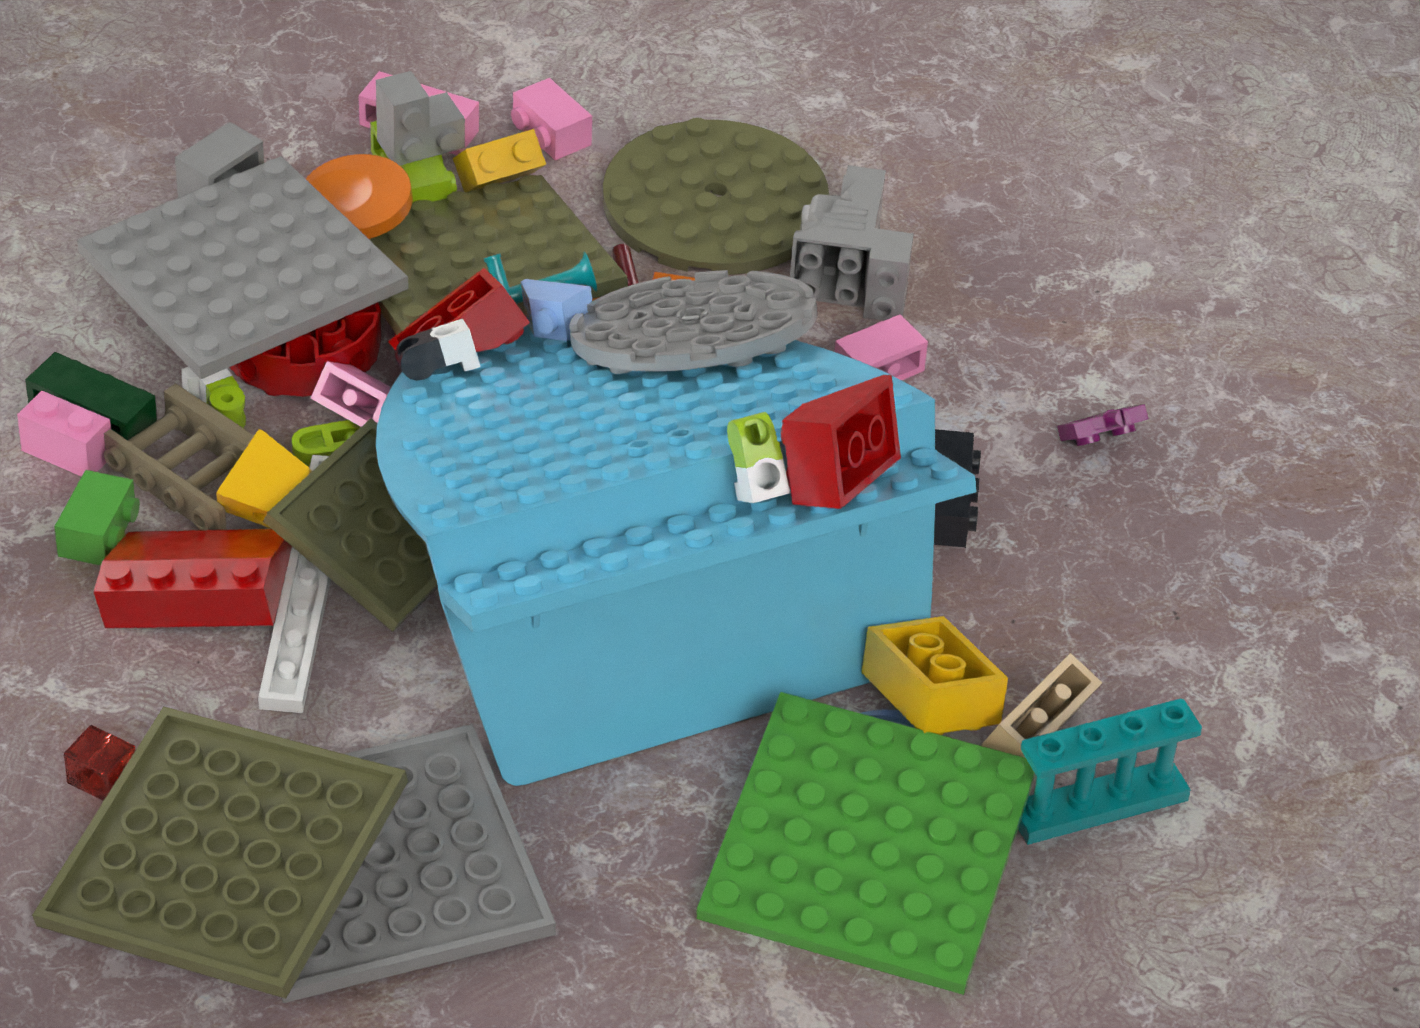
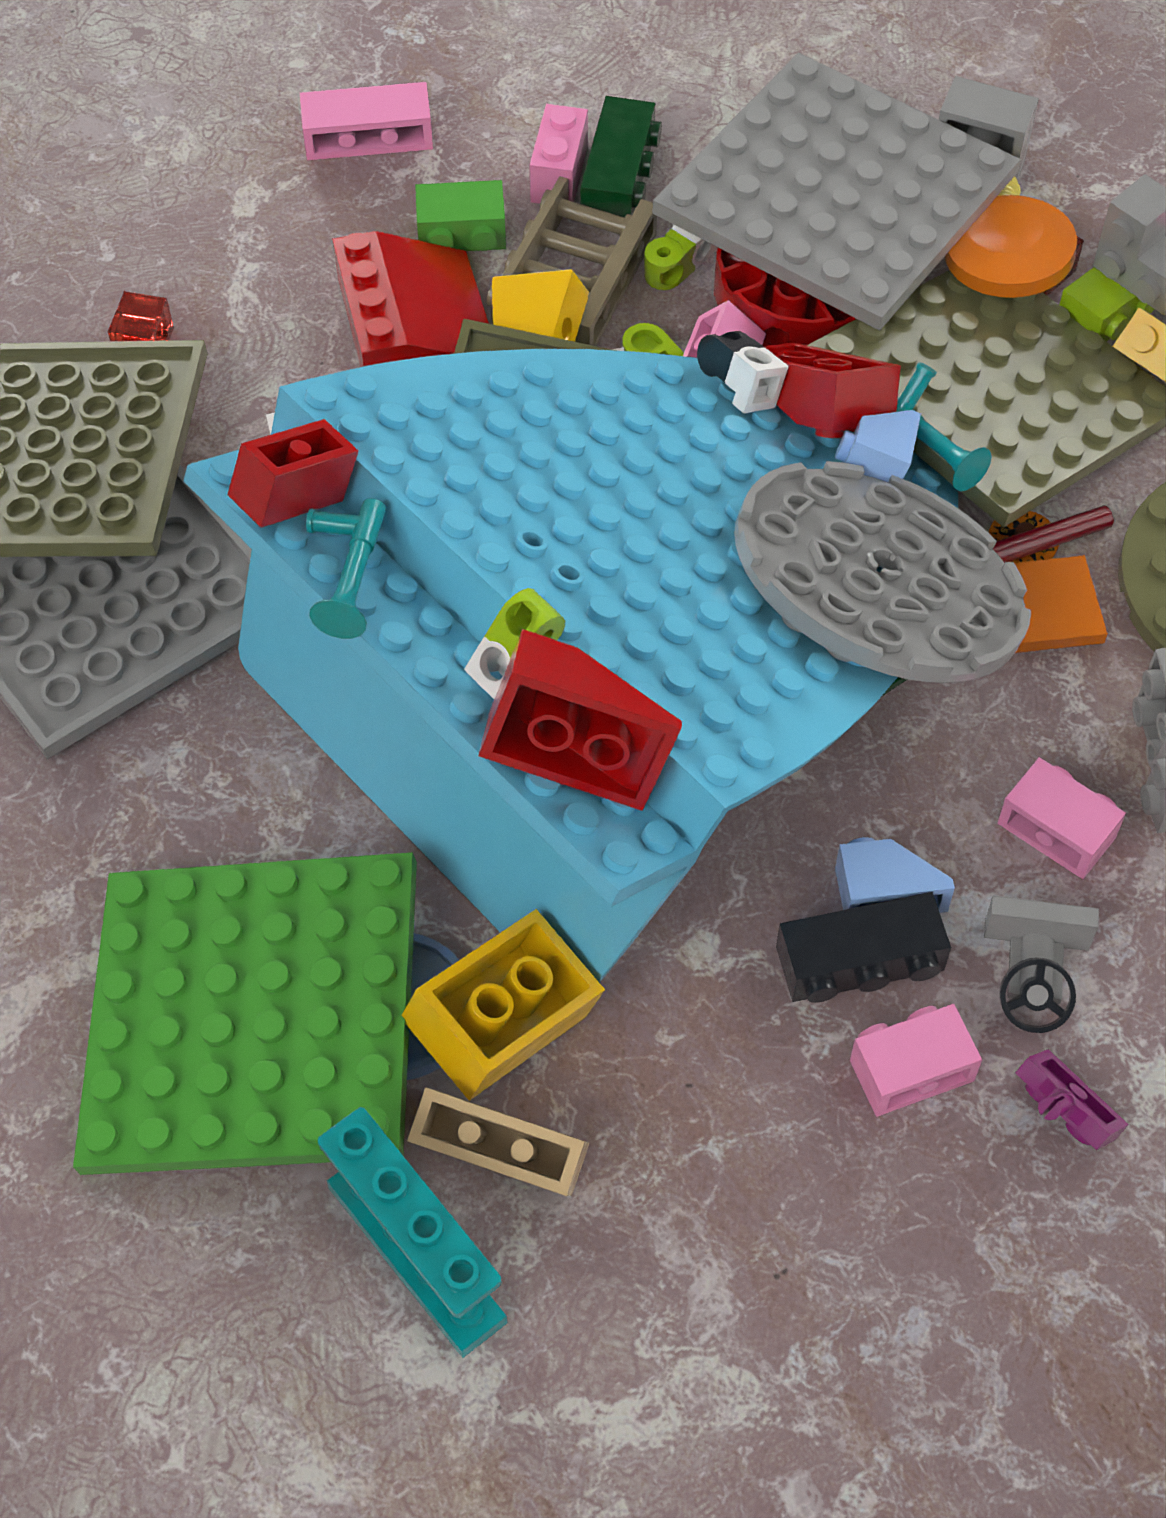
camera: 75 degrees right, 15 degrees up
none -> red brick [227,419,359,528]
none -> teal piece [306,498,386,639]
none -> bright pink brick [850,1004,982,1117]
none -> light grey piece [984,896,1099,1033]

